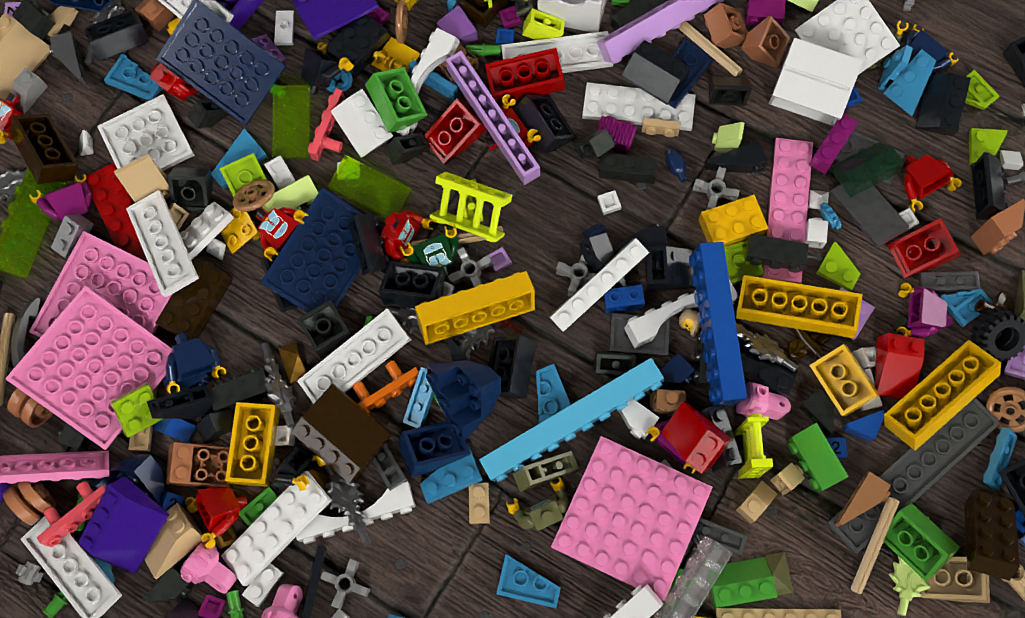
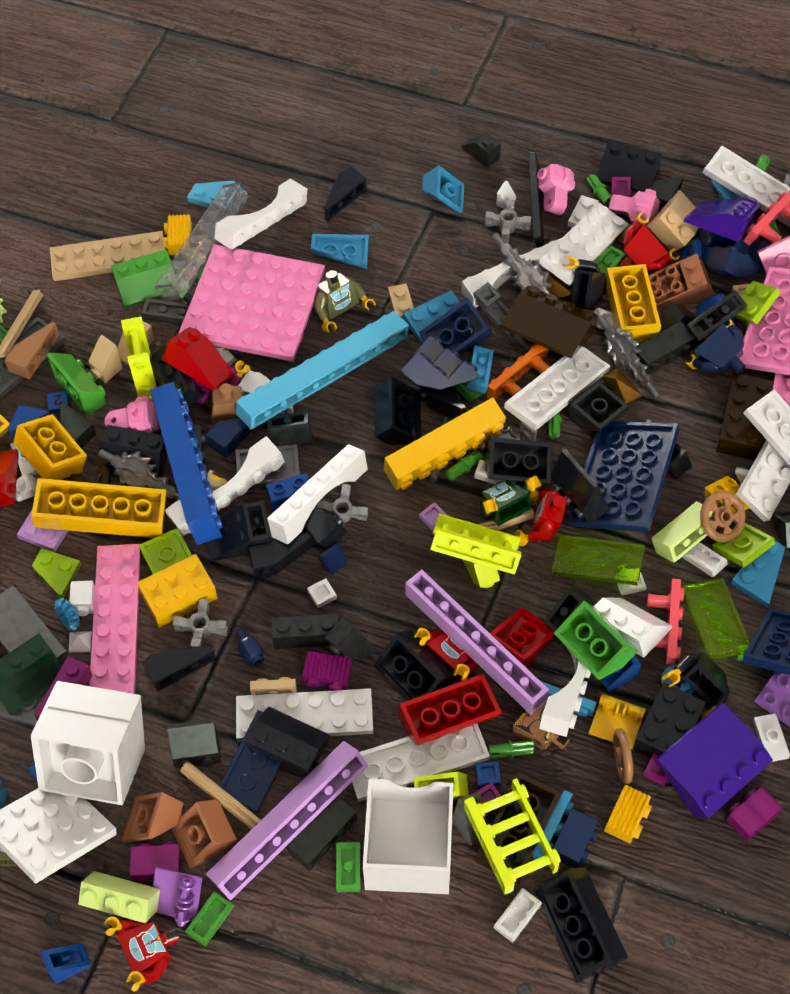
camera: 165 degrees right, 15 degrees down
torso [256,207,308,261] -> none
medium lavender torso [437,5,478,46] -> none
light grey pin [448,247,494,287] -> none
olive slope [513,451,579,492] -> none
dark azure wing [536,364,571,424] -> none
yellowish green slope [712,122,745,153] -> none
pearl dark grey brick [745,234,809,273] -> none
olive slope [764,552,794,596] -> none

